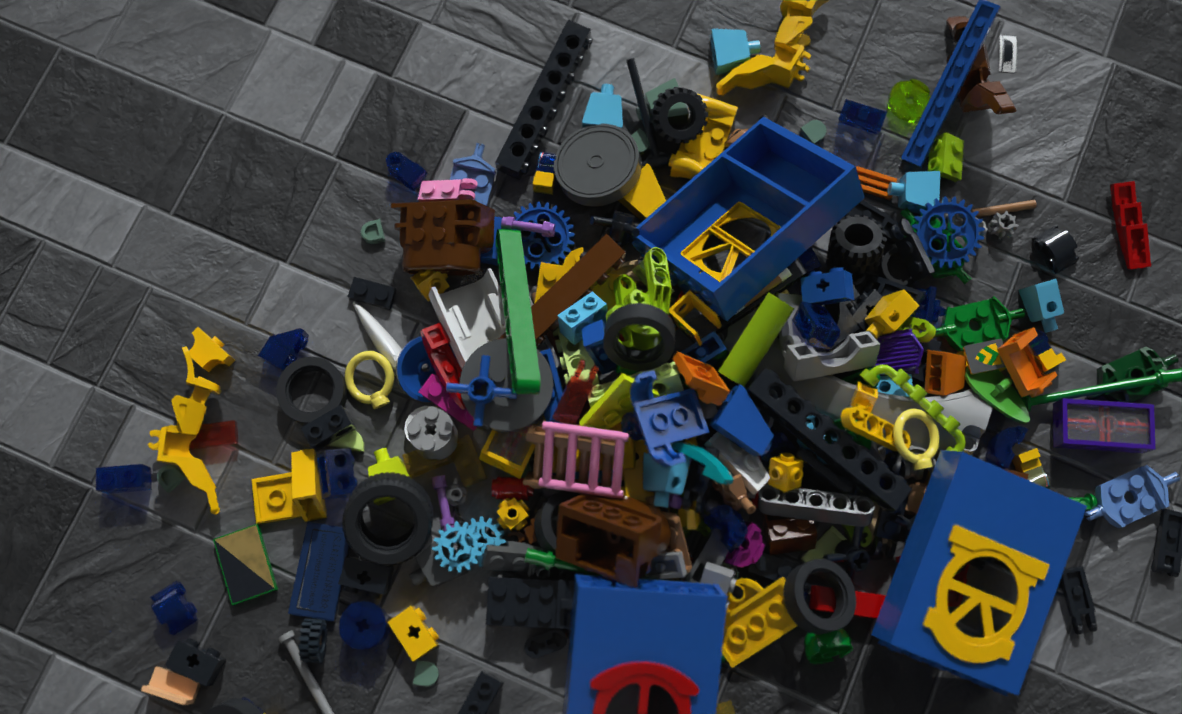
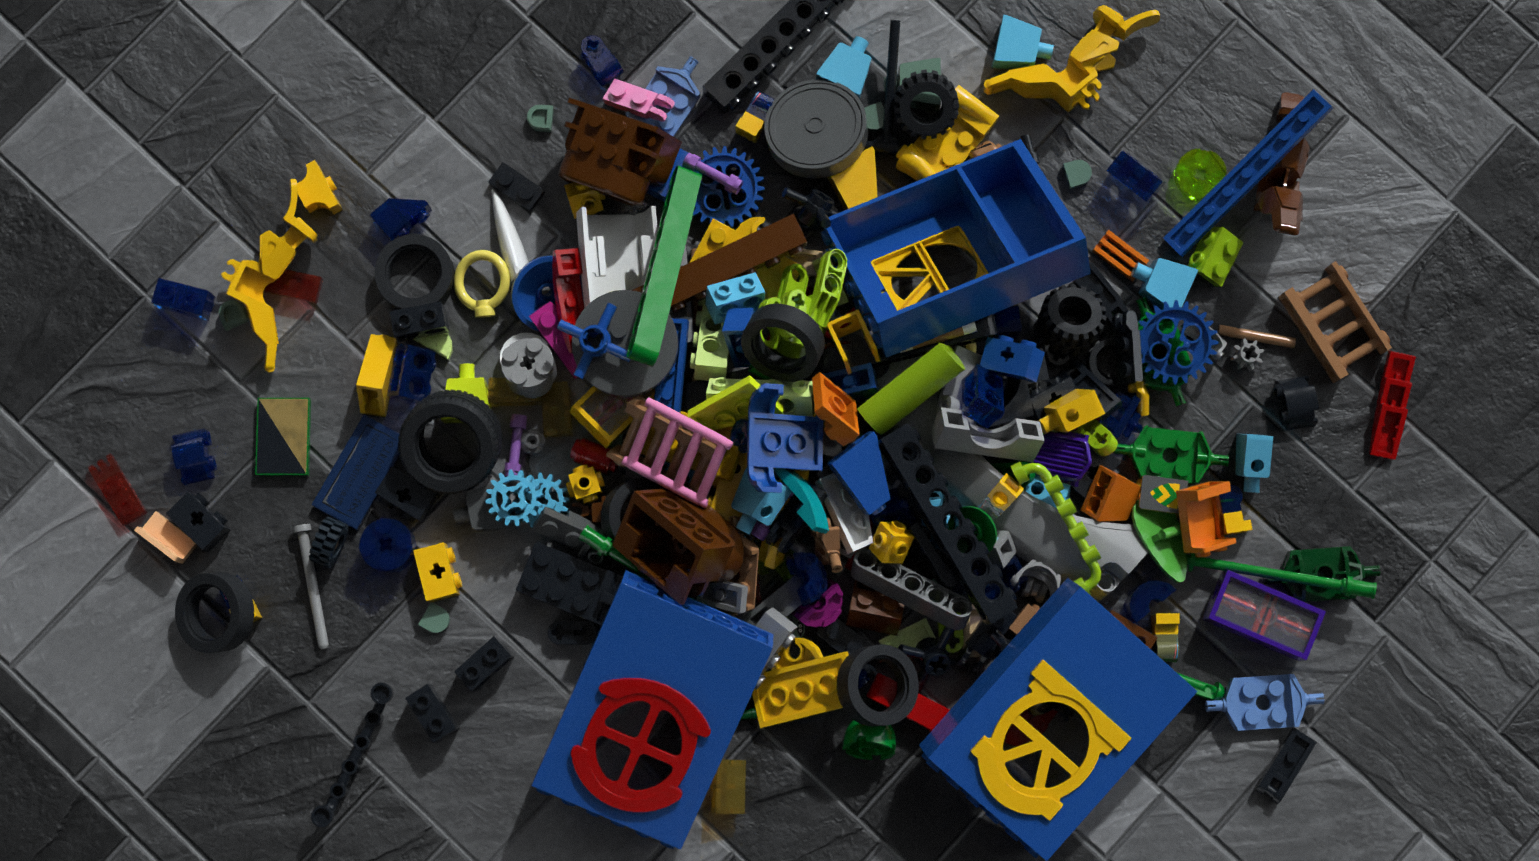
camera: 15 degrees right, 5 degrees up
yellow tile [251,472,302,524] -> none
clear red hinge [552,359,599,425] -> none
yellow beam [841,406,911,452] -> none
light yellow piece [893,409,939,470] -> none
sticker [999,35,1017,73] -> none
black hinge [1060,566,1098,635] -> none
none -> clear red hinge [88,453,148,526]
none -> yellow arm [1128,381,1150,416]
none -> medium nougat fence [1278,261,1392,383]

